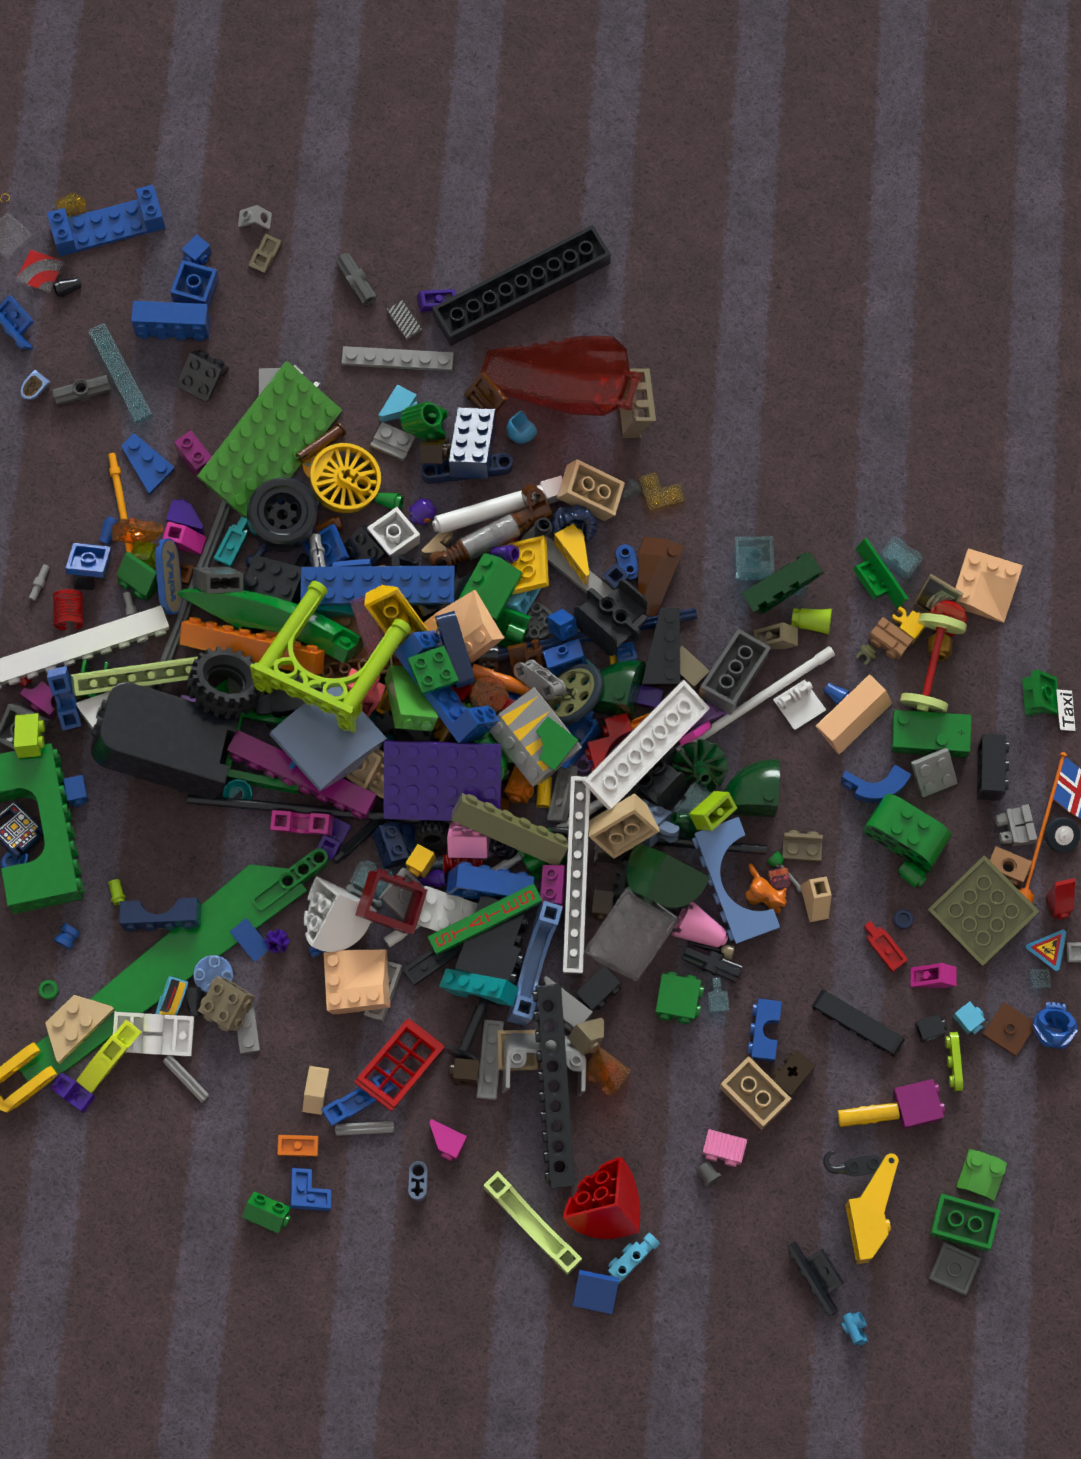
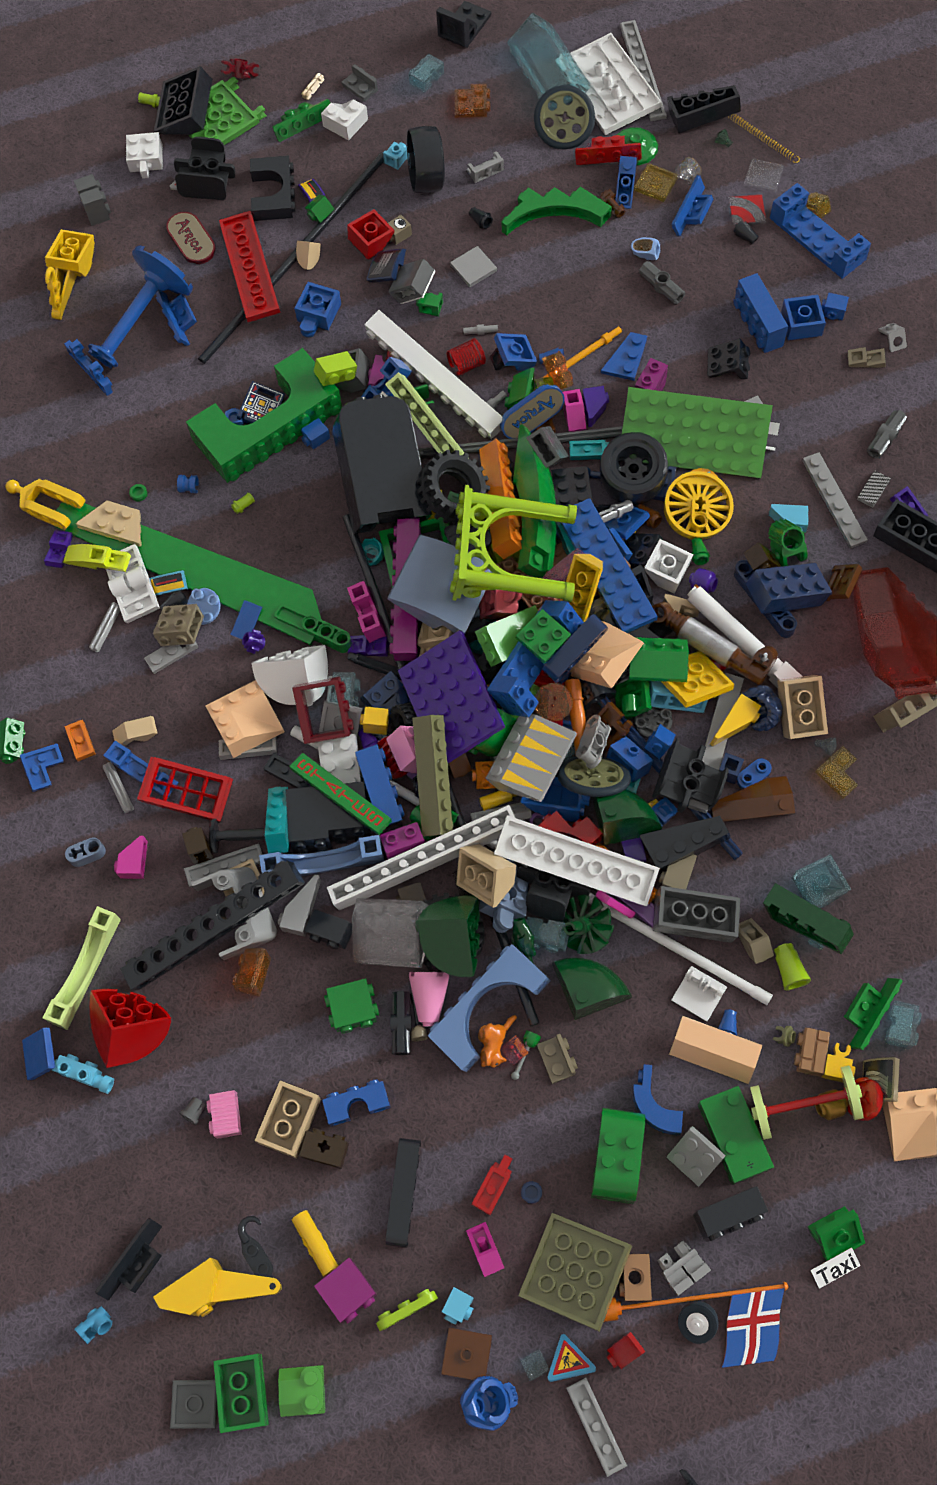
camera: 70 degrees right, 5 degrees down
clear light blue plate [88,323,153,424] -> none
dark blue arch [119,898,201,932] -> none
reddish brown pin [295,422,346,463] -> none
light grey plate [370,422,416,461] -> none
dark purple cone [490,544,520,563] -> none
dark azure hair [506,410,537,444] -> none
black cone [534,518,552,537] -> none
green tile [536,716,579,771] -> none
dark tan slope [567,1018,604,1055] -> none
lime brick [689,791,737,831] -> none
clear light blue plate [707,978,730,1013] -> none
tan slope [800,876,832,922] -> none
green brick [898,860,927,888] -> none
black brick [915,1014,947,1043] -> none

